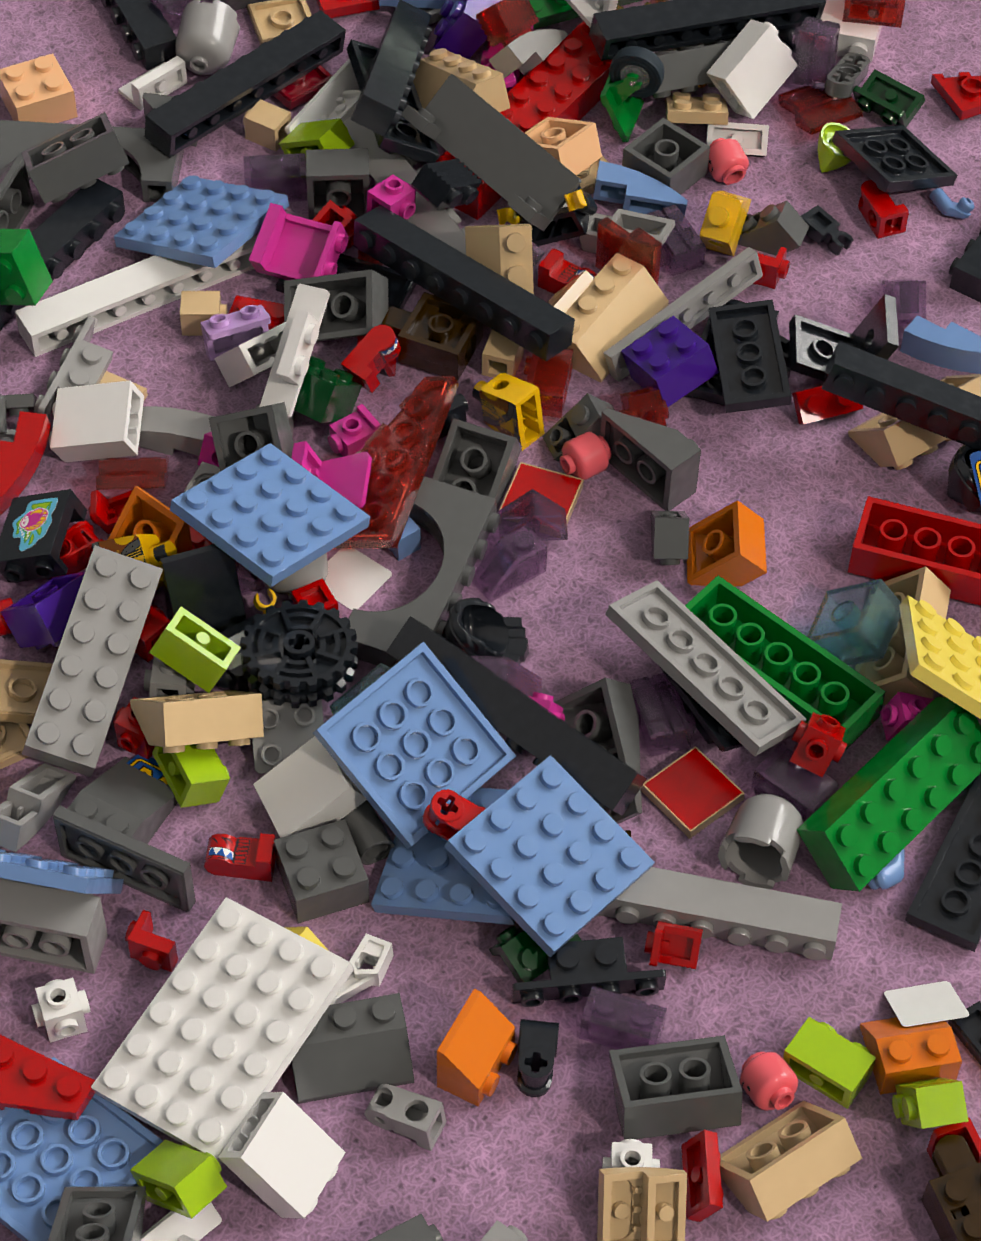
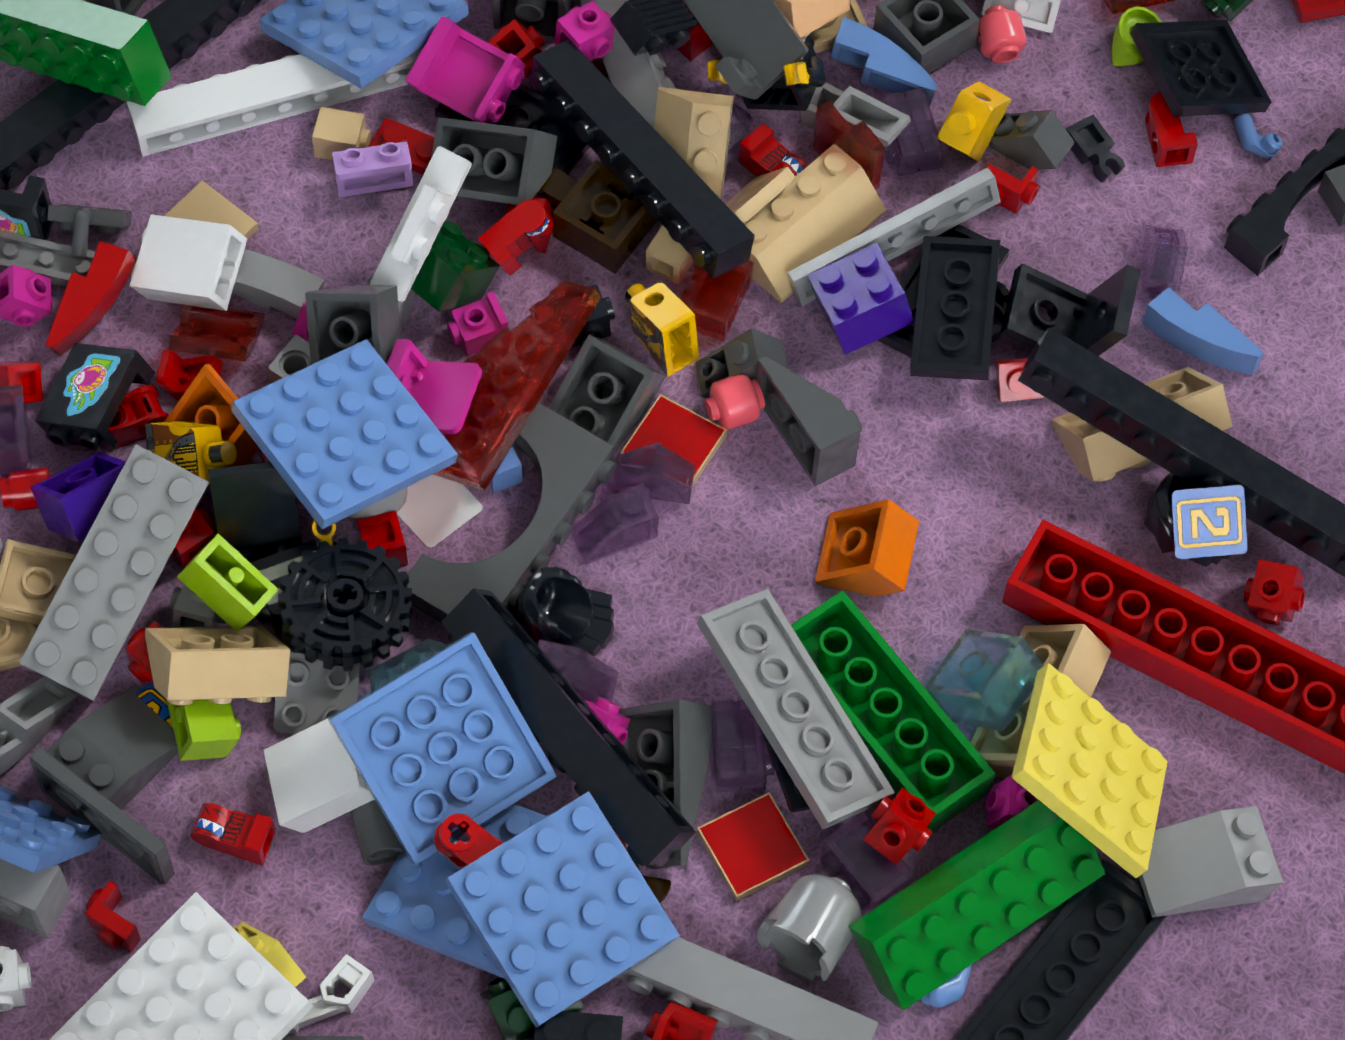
camera: 10 degrees right, 10 degrees up
light grey bracket [34,316,113,418] -> none
white brick [214,322,286,387] -> none
dark grey brick [274,819,369,924] -> none
clear red brick [619,386,669,427] -> none
dark grey slope [651,510,689,565] -> none

